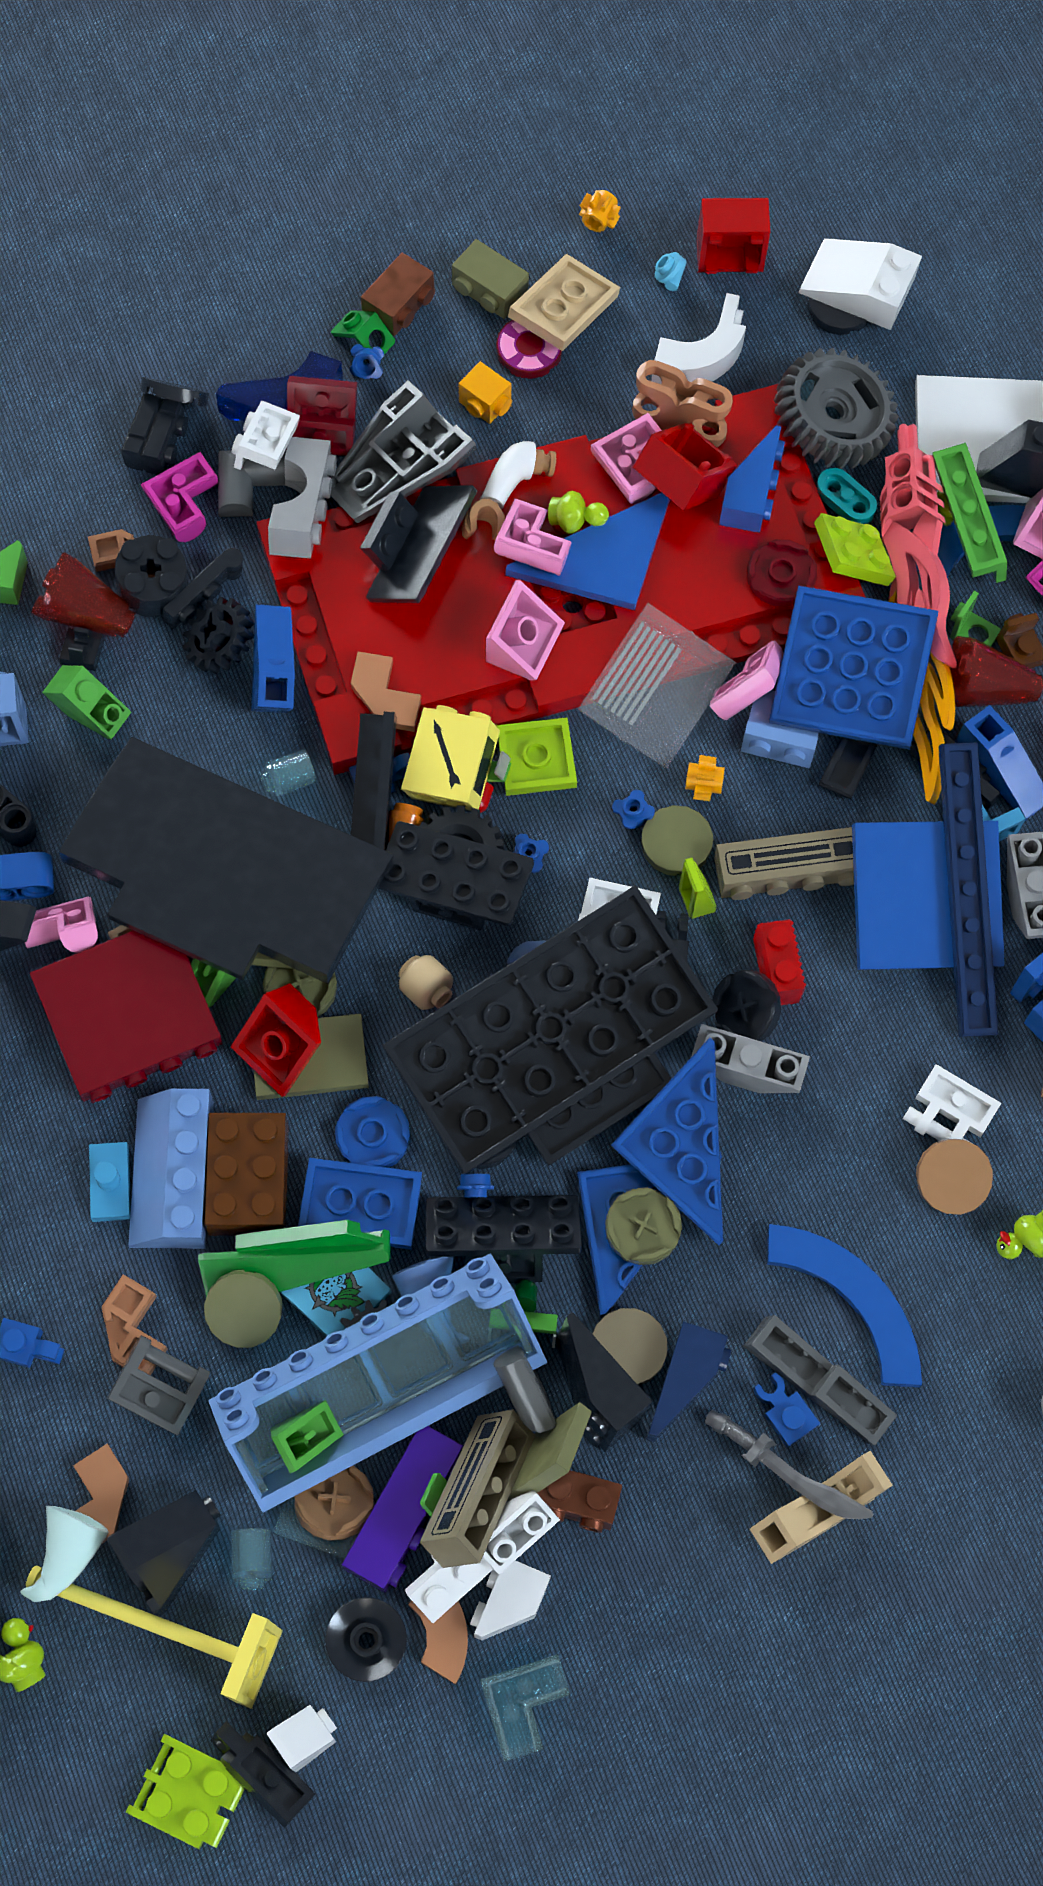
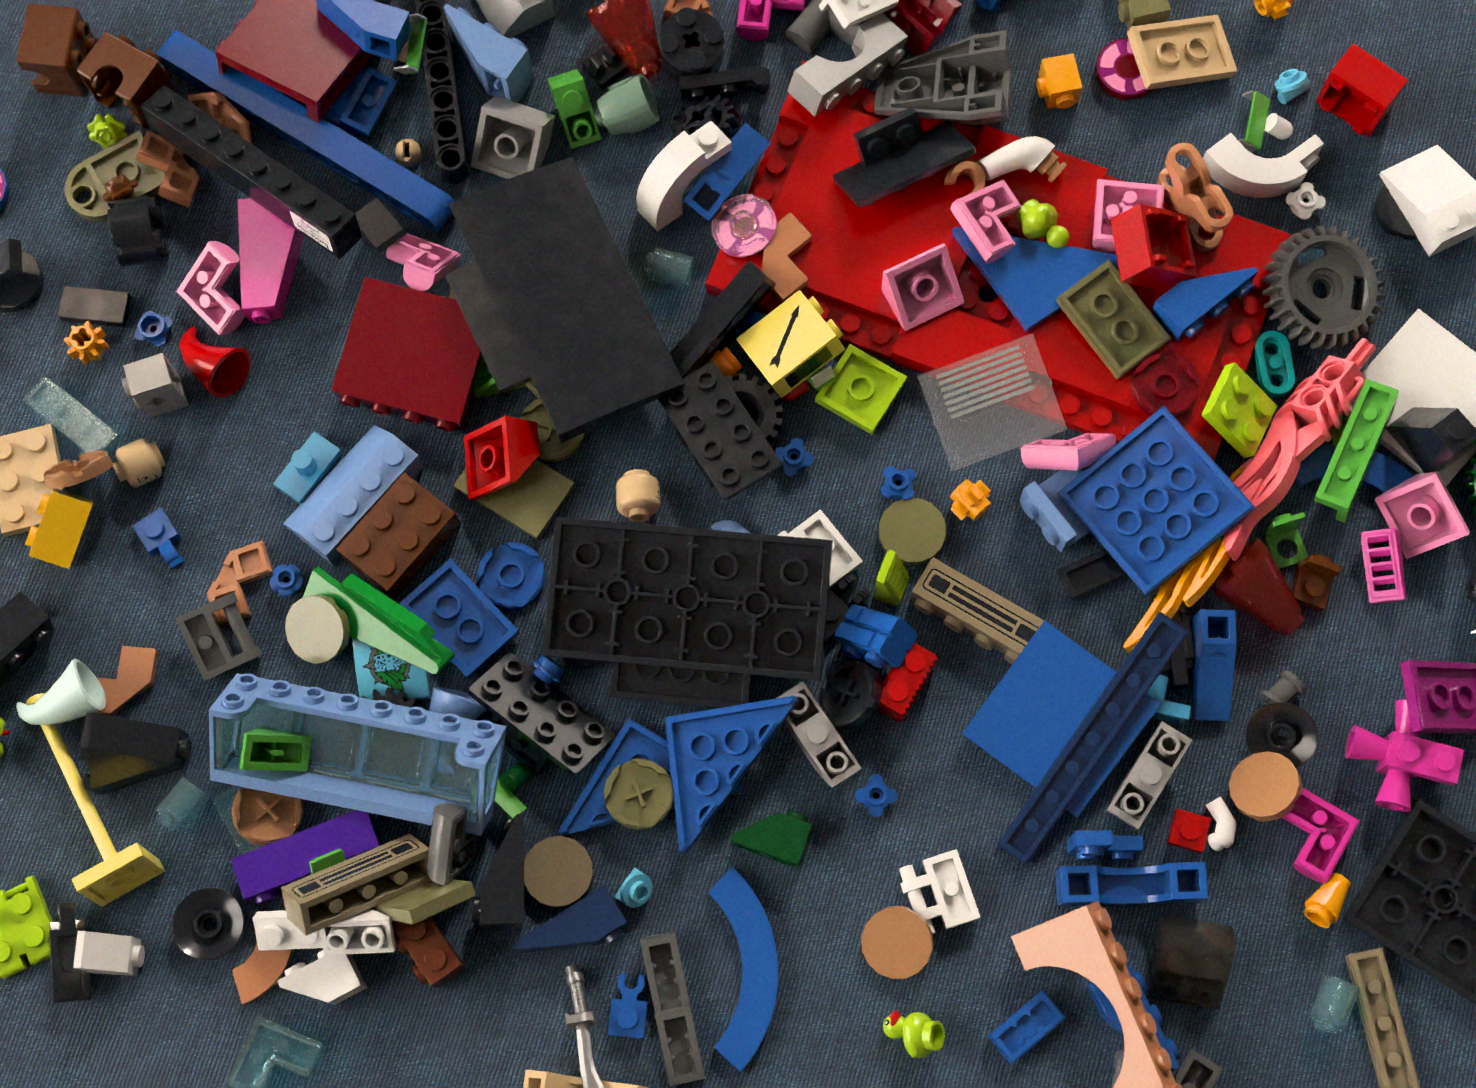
camera: 45 degrees right, 5 degrees up
none -> blue plate [270,564,304,597]
none -> light grey slope [470,96,555,179]
none -> sand green helmet [595,74,660,135]
none -> medium azure plate [614,867,653,908]
none -> white arch [636,121,732,232]
none -> clear tile [711,194,777,258]
none -> dark green slope [731,810,812,869]
none -> blue brick [834,605,918,669]
none -> blue plate [855,775,897,817]
none -> olive tile [1055,259,1171,379]
none -> piece [1238,90,1293,152]
none -> white plate [1286,182,1326,220]

